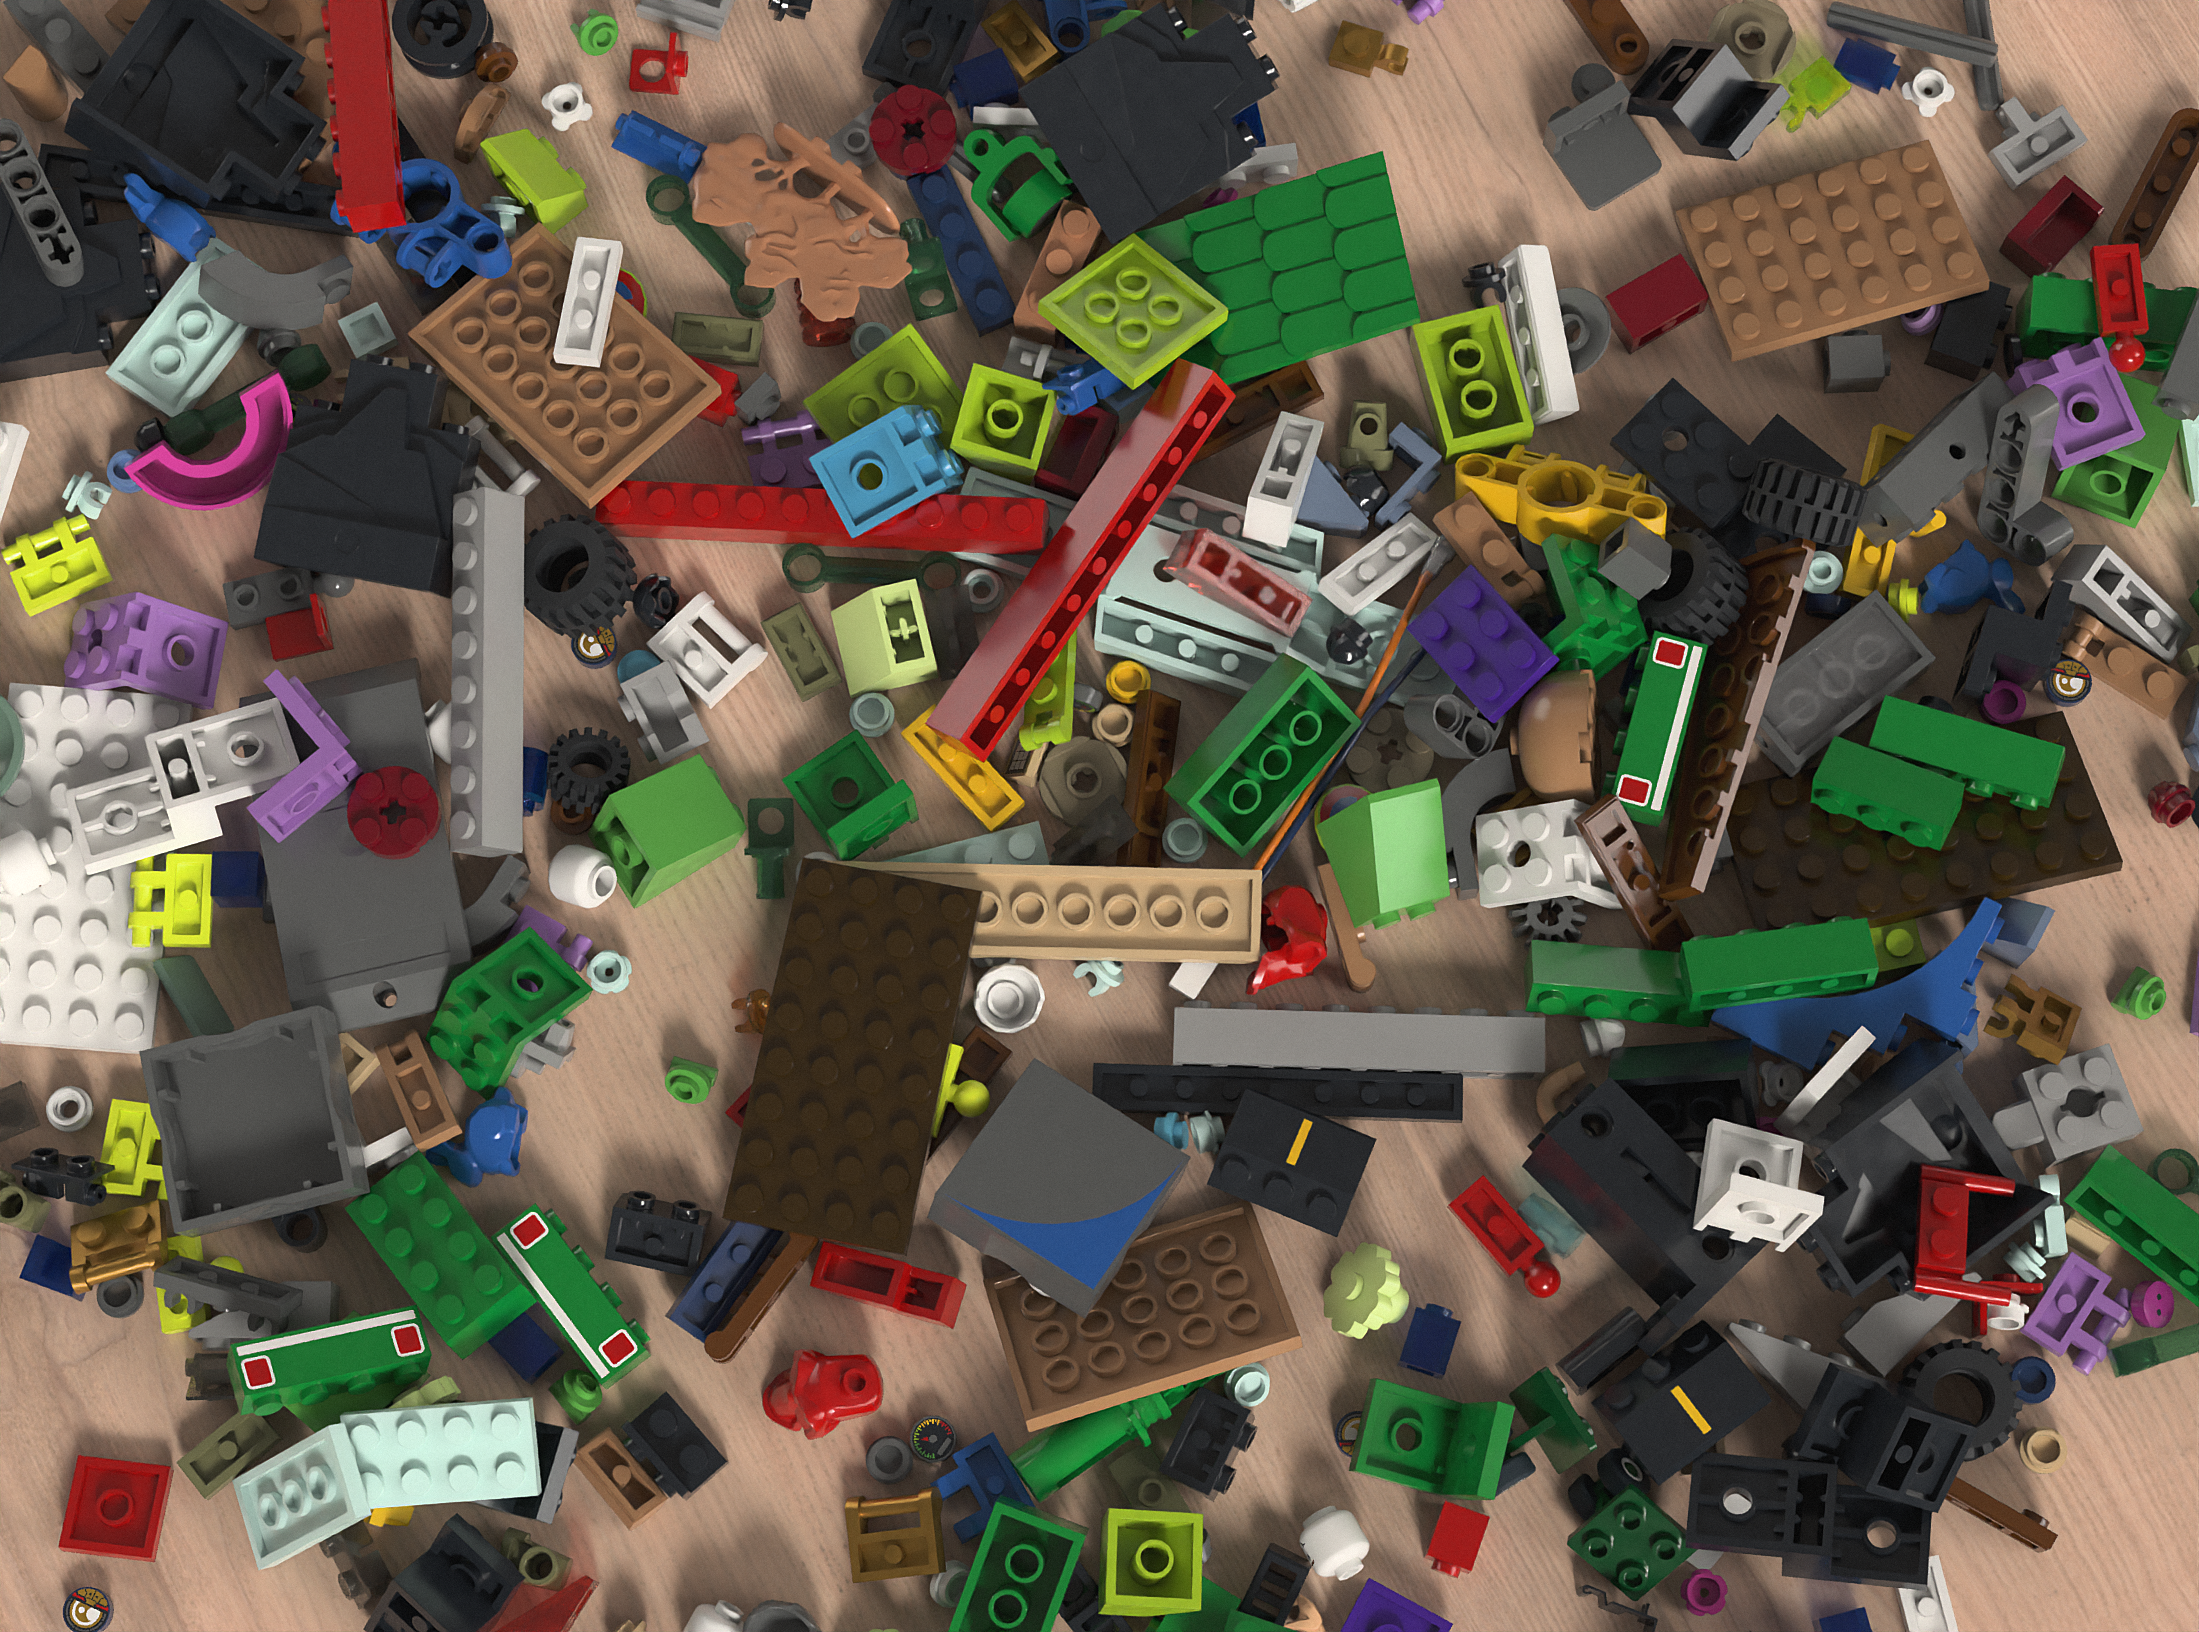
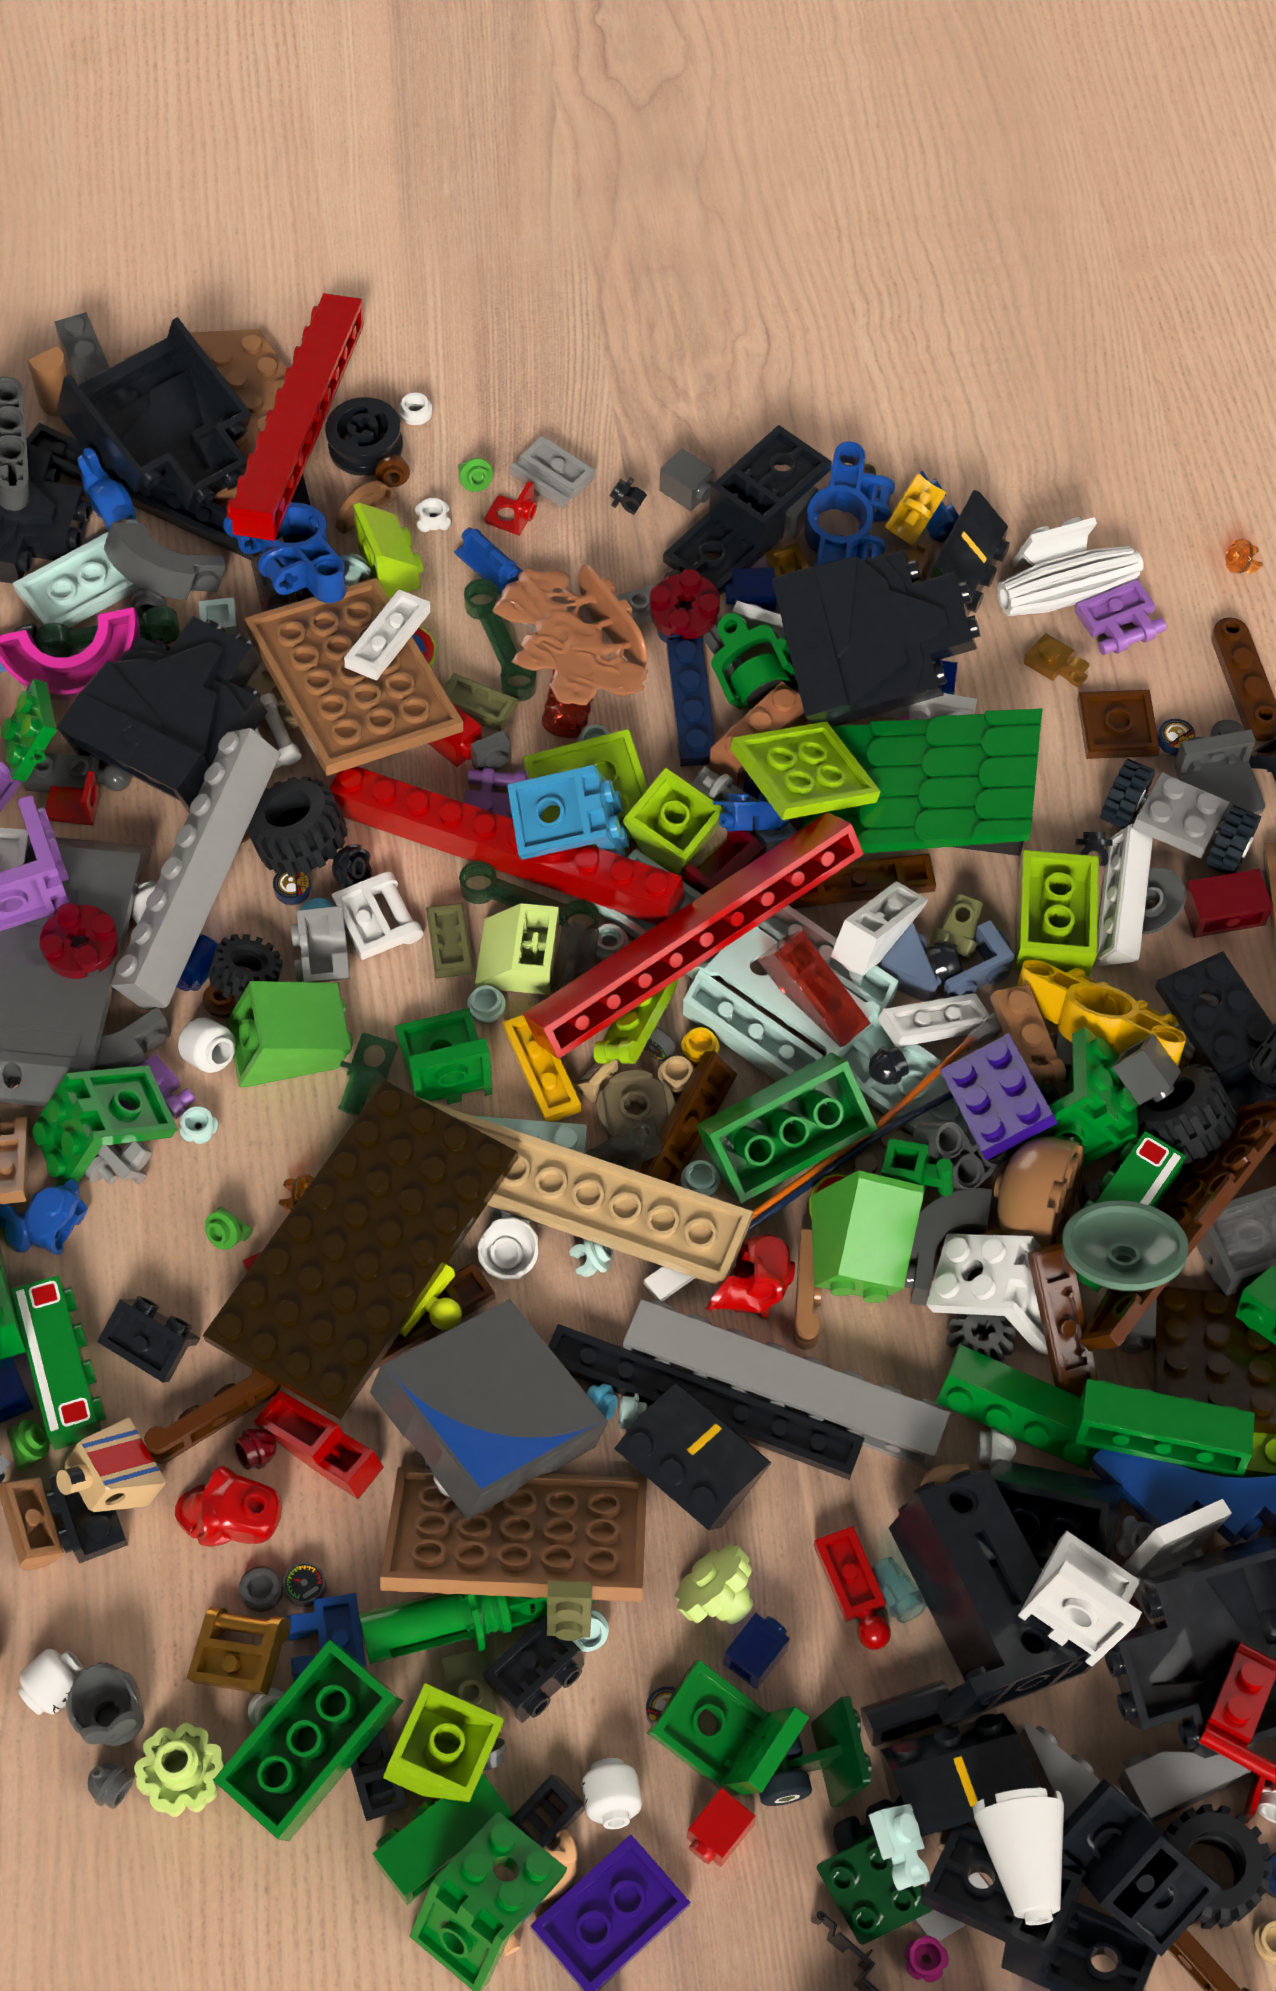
camera: 15 degrees right, 15 degrees down
dark blue plate [665,1221,784,1344] -> none
clear green bracket [899,218,958,321] -> none
none -> green plate [1,678,57,782]
none -> tan torso [56,1418,166,1512]
none -> dark red plate [234,1428,276,1470]
none -> olive plate [547,1580,592,1641]
none -> light aqua plate [869,1804,930,1891]
none -> green brick [881,1138,954,1201]
none -> white cone [973,1788,1064,1925]
none -> sand green dish [1062,1201,1188,1291]
none -> reddish brown tile [1077,689,1160,759]
none -> plate [1100,758,1262,874]
none -> tile [1158,719,1195,756]

